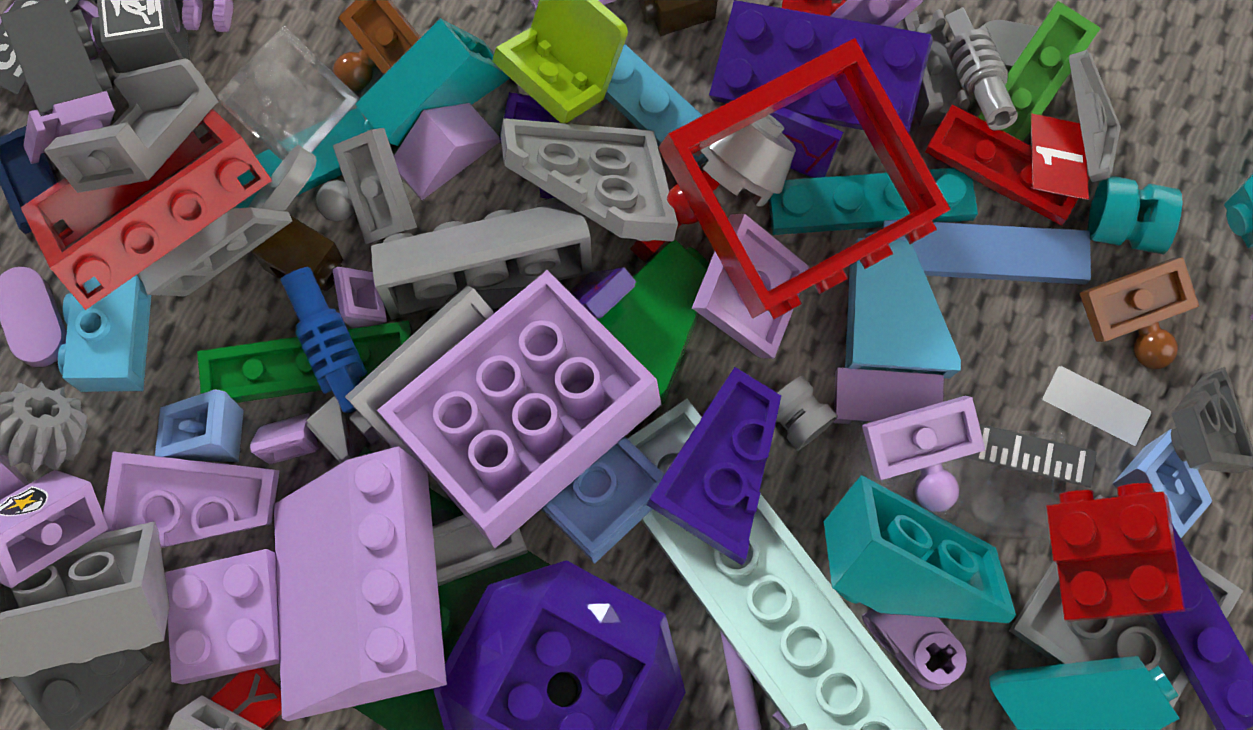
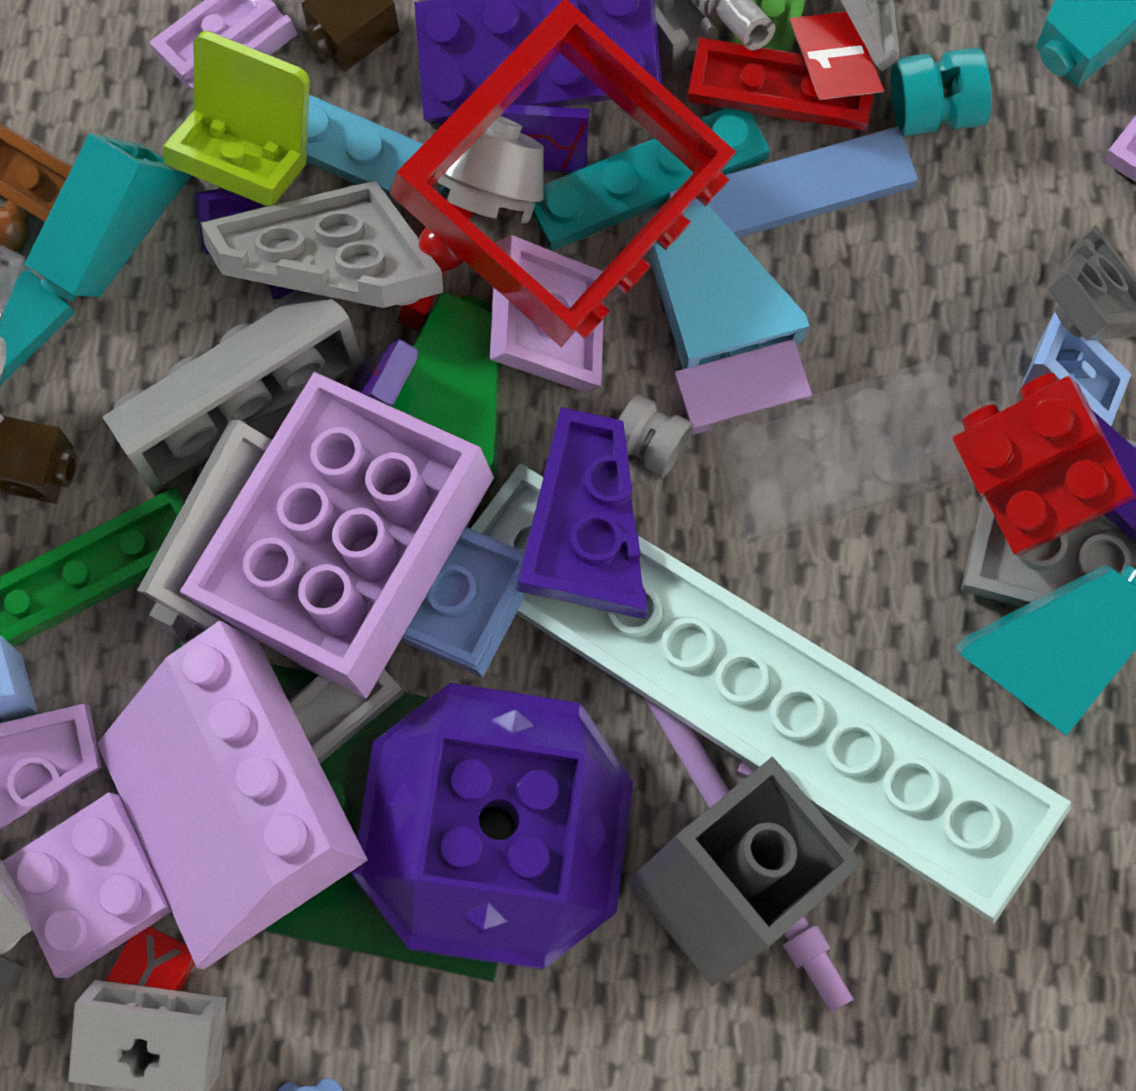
camera: 15 degrees left, 0 degrees up
lavender slope [250,414,319,465] -> none
blue hinge [280,267,368,413] -> none
light grey slope [306,396,355,463] -> none
light grey plate [316,128,417,244] -> none
lavender slope [333,266,387,328] -> none
lavender slope [394,103,500,200] -> none
teal slope [824,475,1016,623] -> none
lavender plate [862,396,985,512] -> none
lavender piece [862,608,967,690] -> none
dark grey sticker [967,424,1097,488] -> none
white sticker [1042,366,1151,446] -> none
dark orange plate [1080,257,1199,369] -> none

